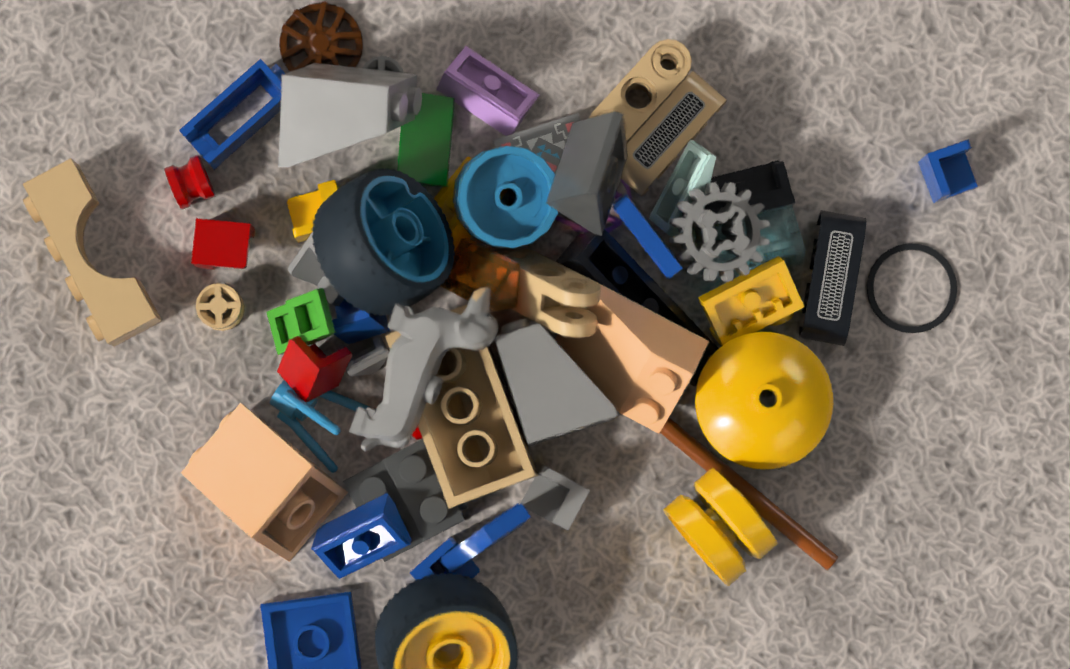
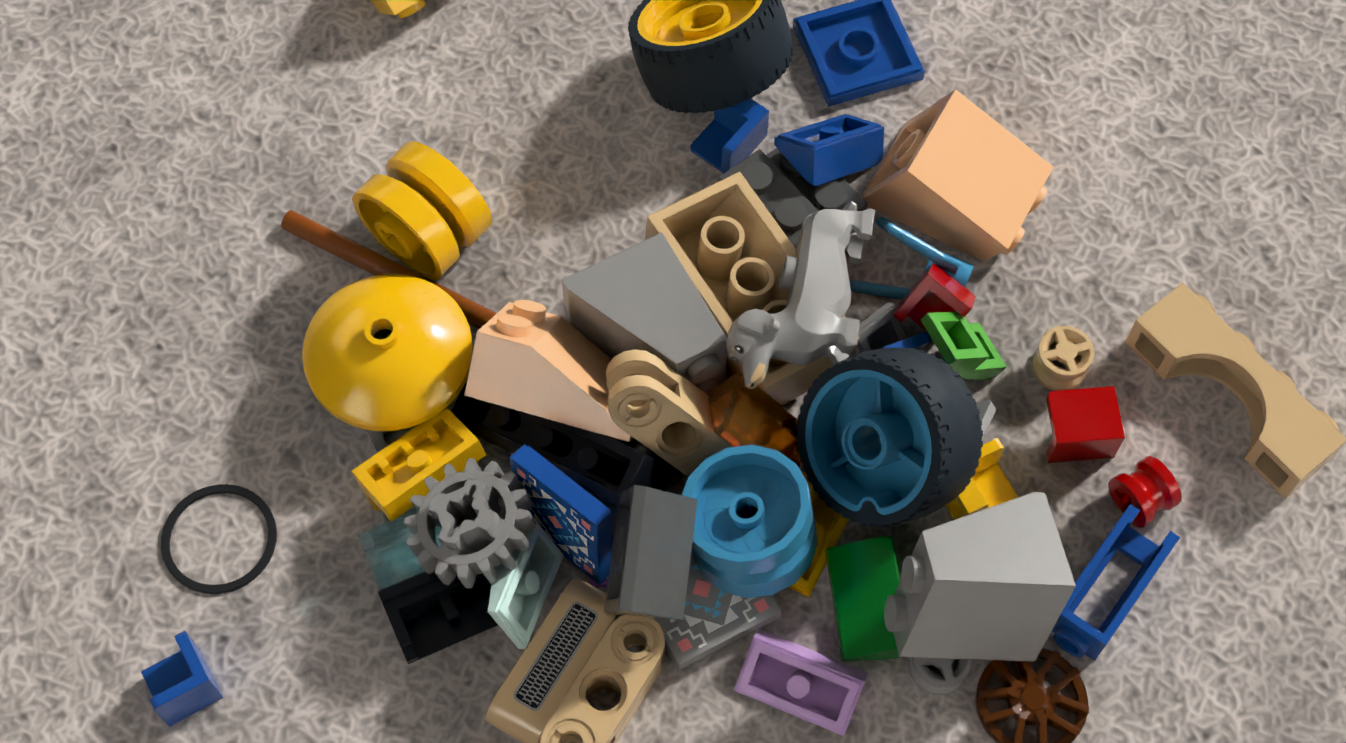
camera: 175 degrees right, 20 degrees down
blue tile [439,503,531,574] -> none
light grey panel [521,464,590,531] -> none
black beam [799,210,867,346] -> none

